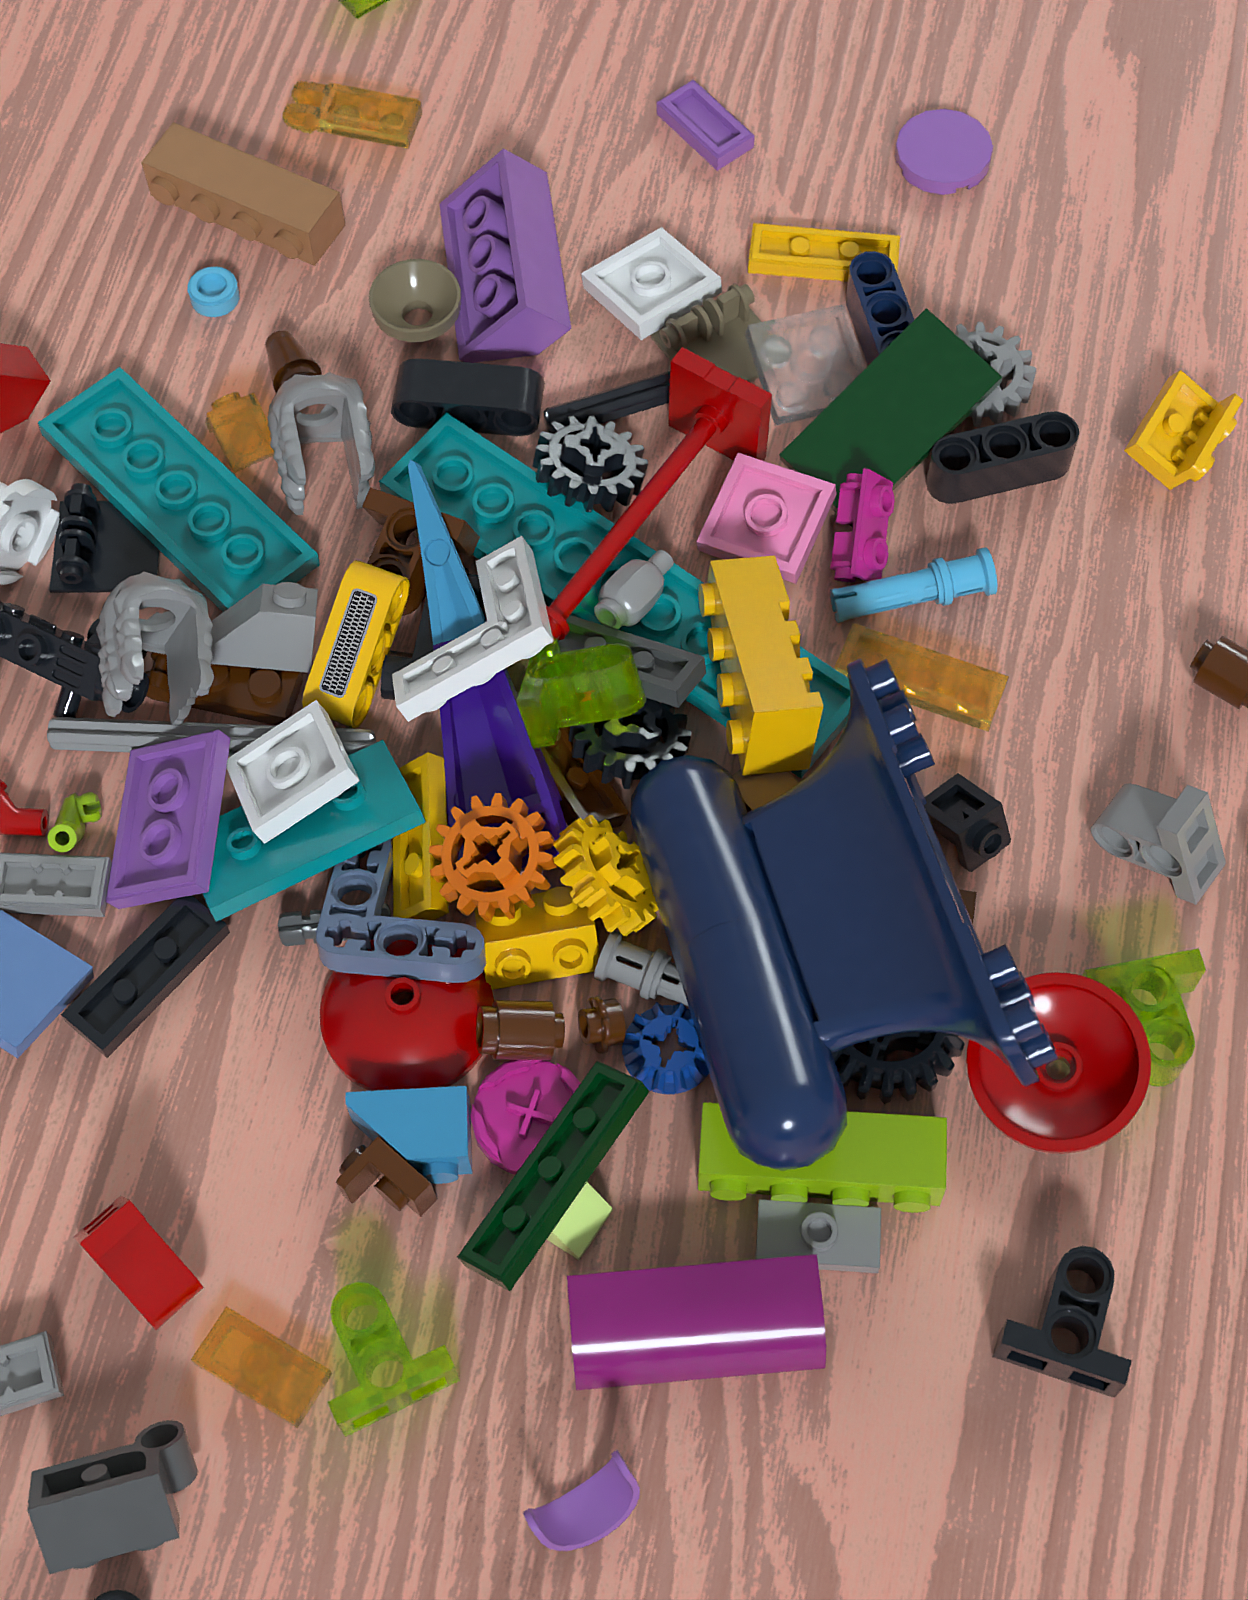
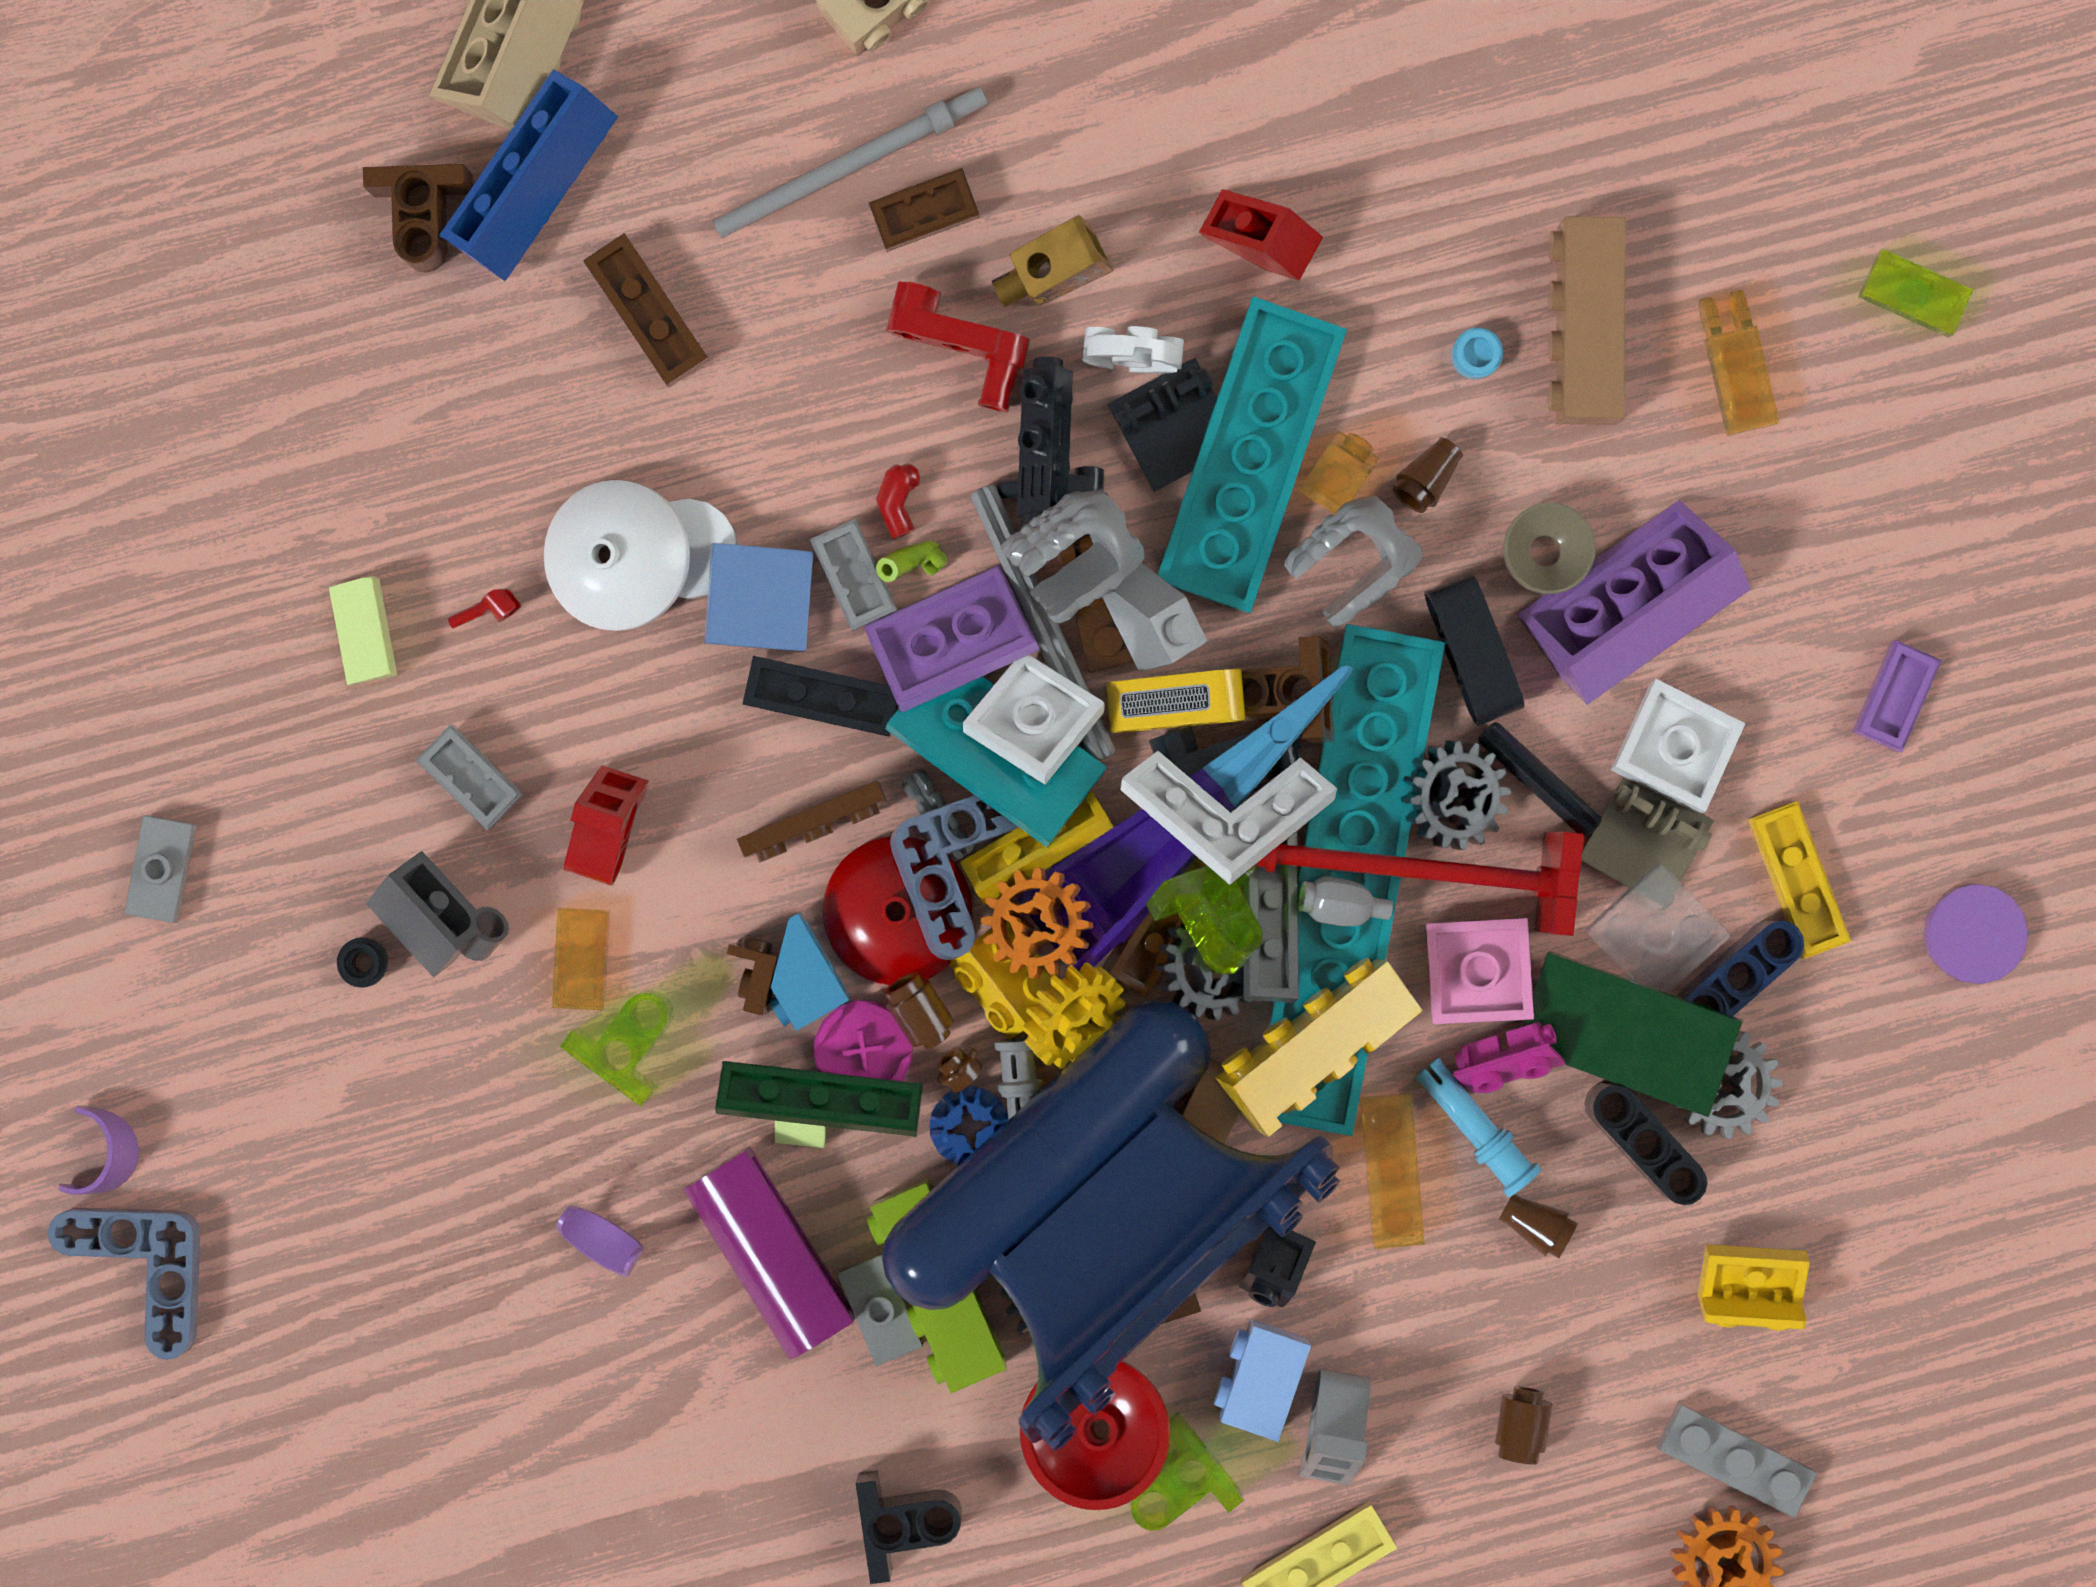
camera: 60 degrees right, 25 degrees up
none -> reddish brown plate [737,781,887,863]
none -> light blue brick [1213,1318,1311,1442]
none -> reddish brown cone [1499,1194,1578,1258]

